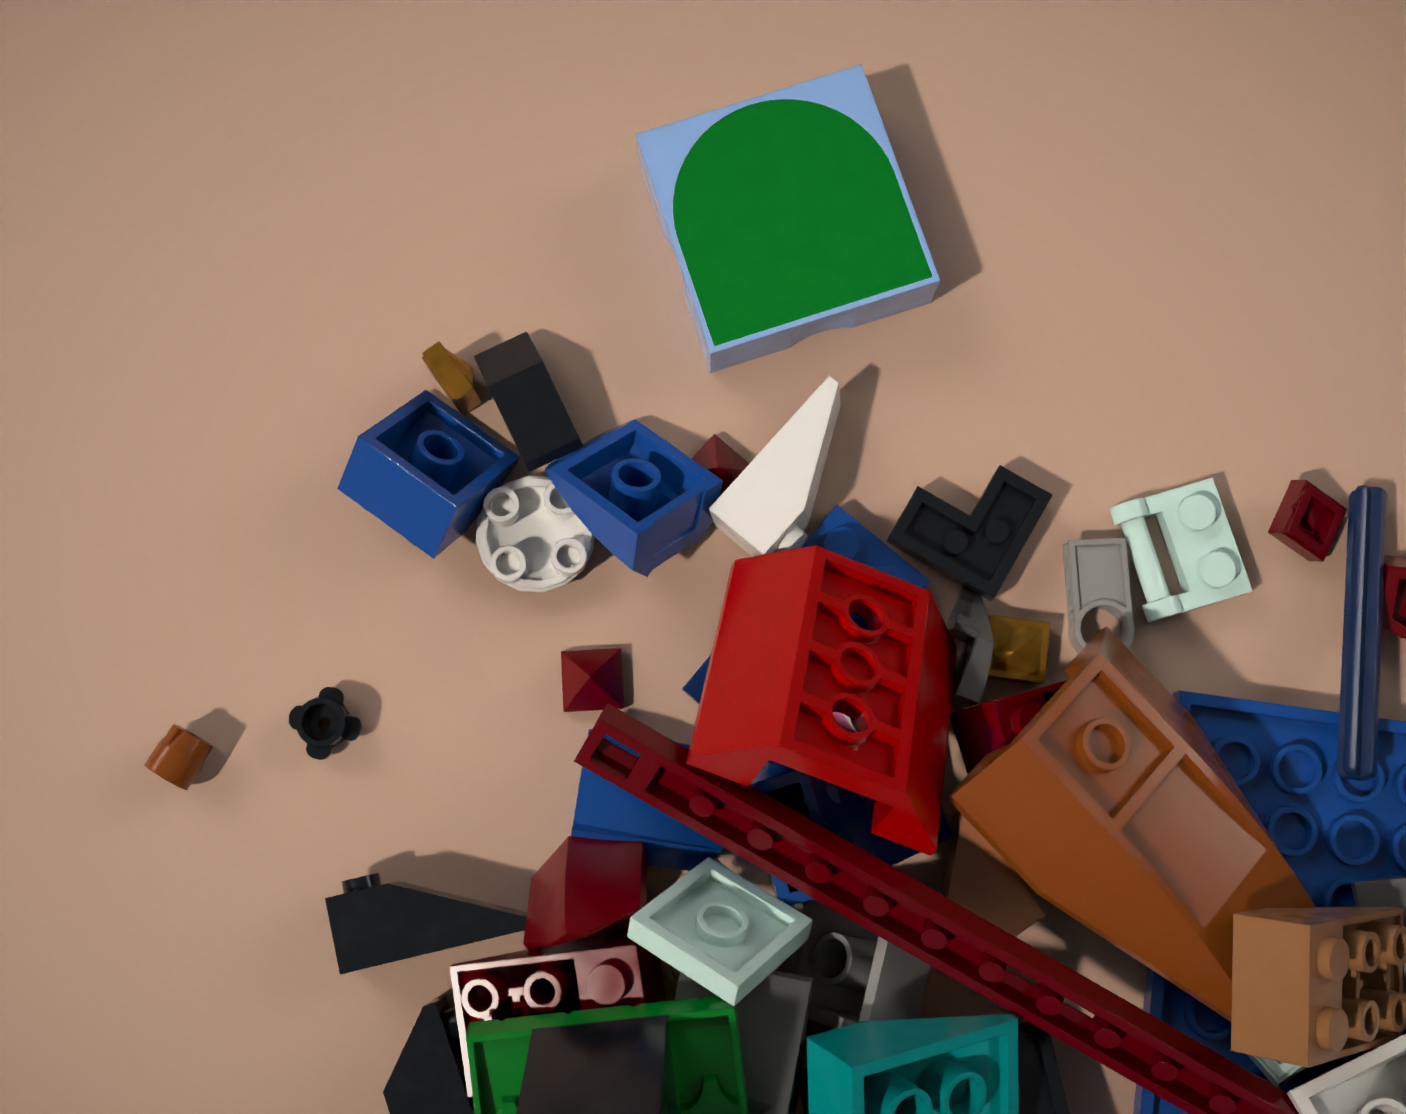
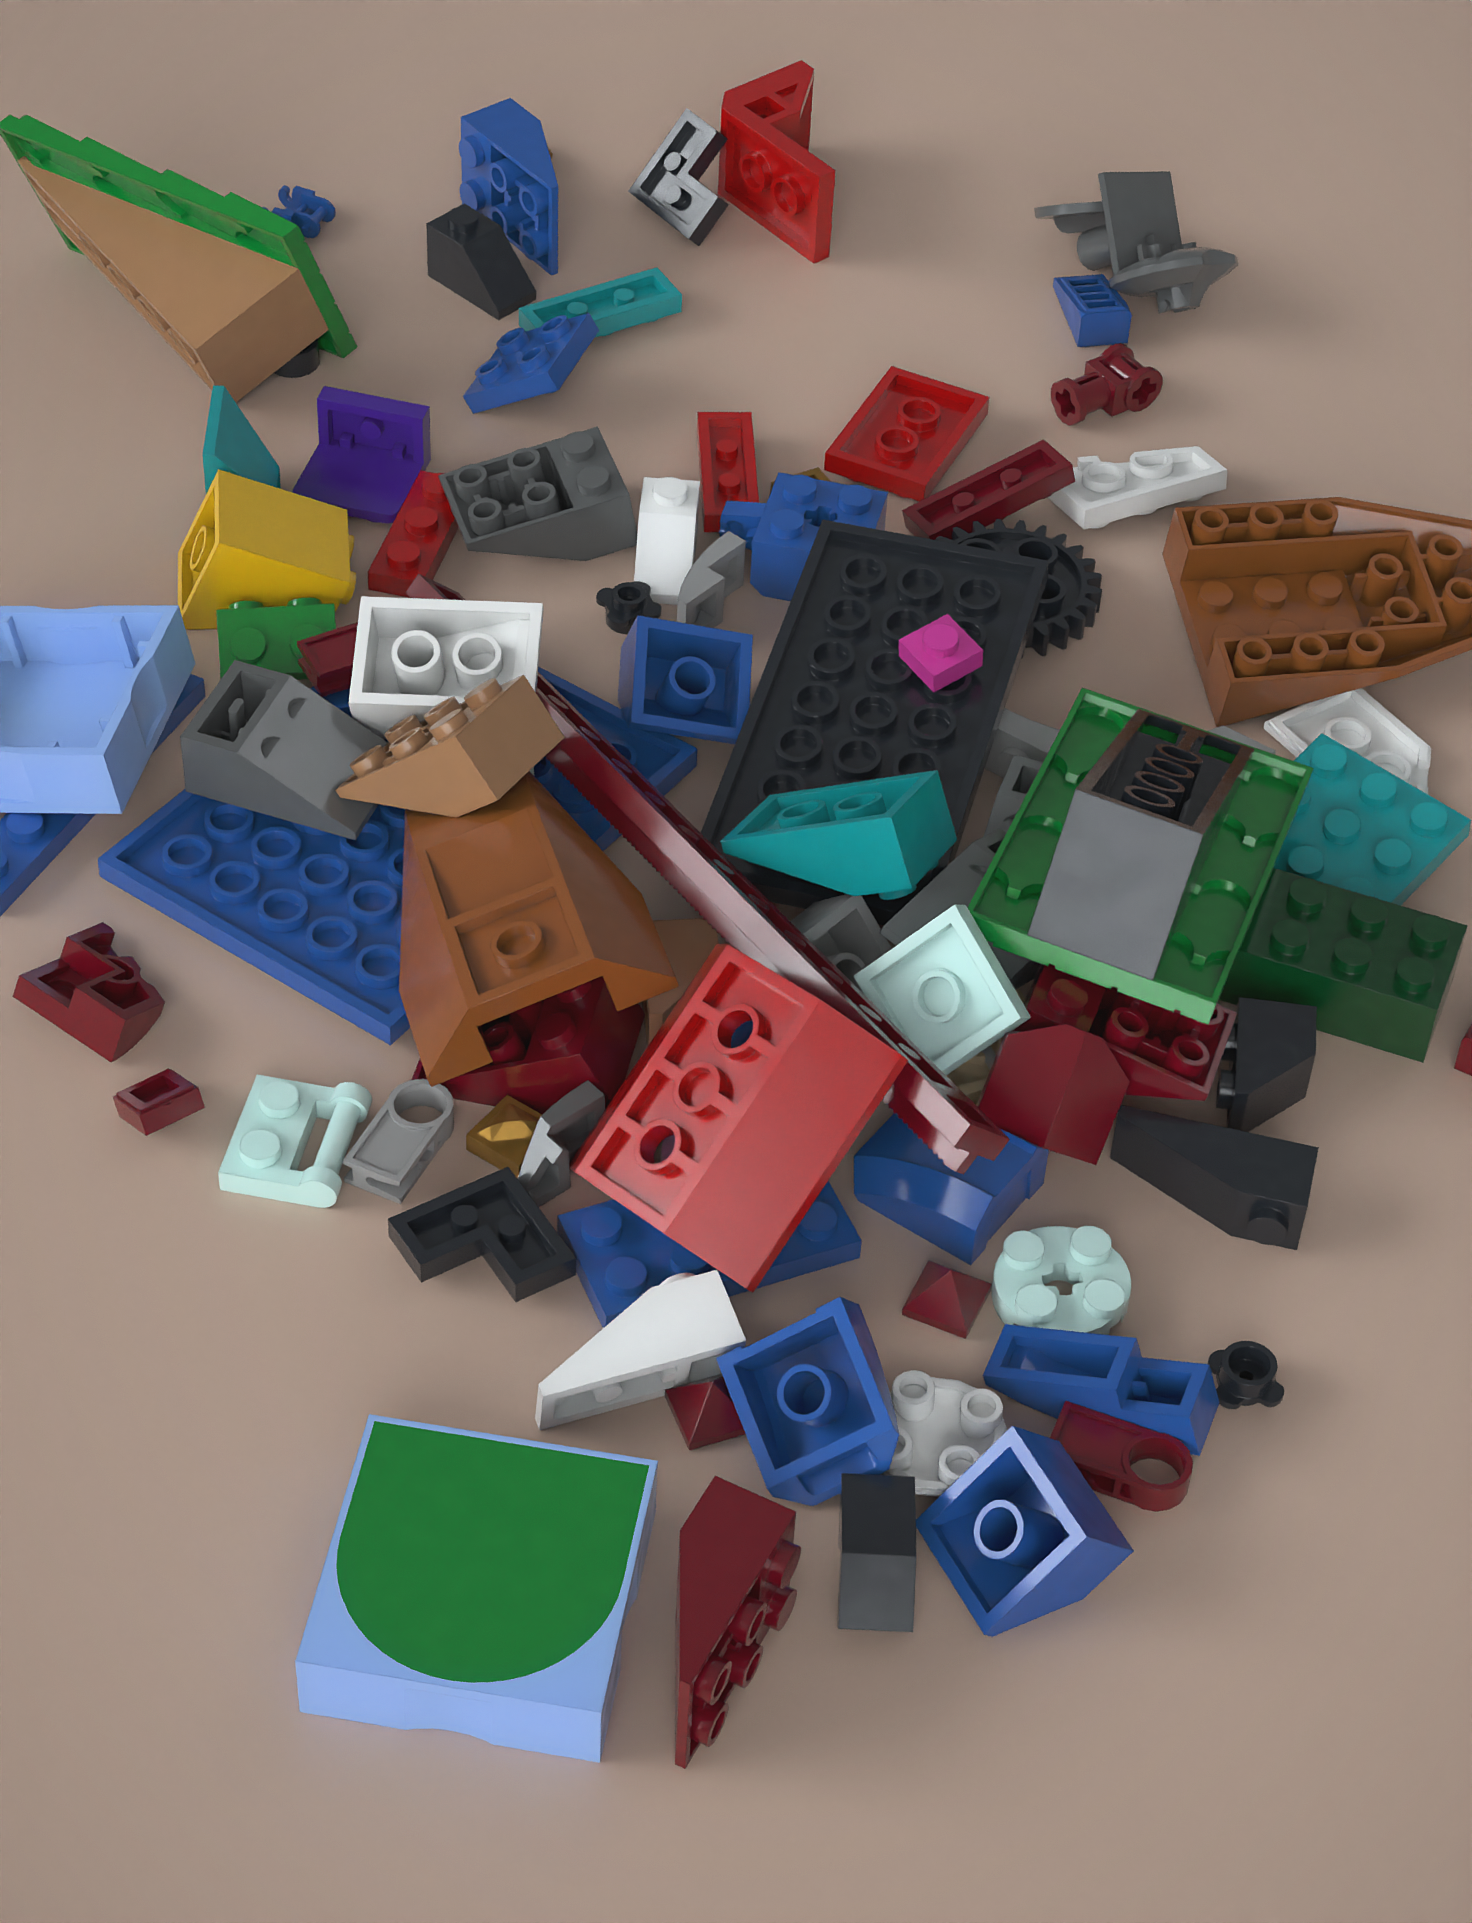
camera: 155 degrees left, 35 degrees down
dark orange hose [144,724,214,790] -> none
pearl gold tile [422,341,482,415] -> none
dark blue axle [1337,485,1388,781] -> none
none -> dark red slope [675,1476,801,1769]
none -> blue slope [983,1324,1219,1456]
none -> light aqua plate [991,1226,1131,1335]
none -> dark red piece [1050,1401,1193,1512]

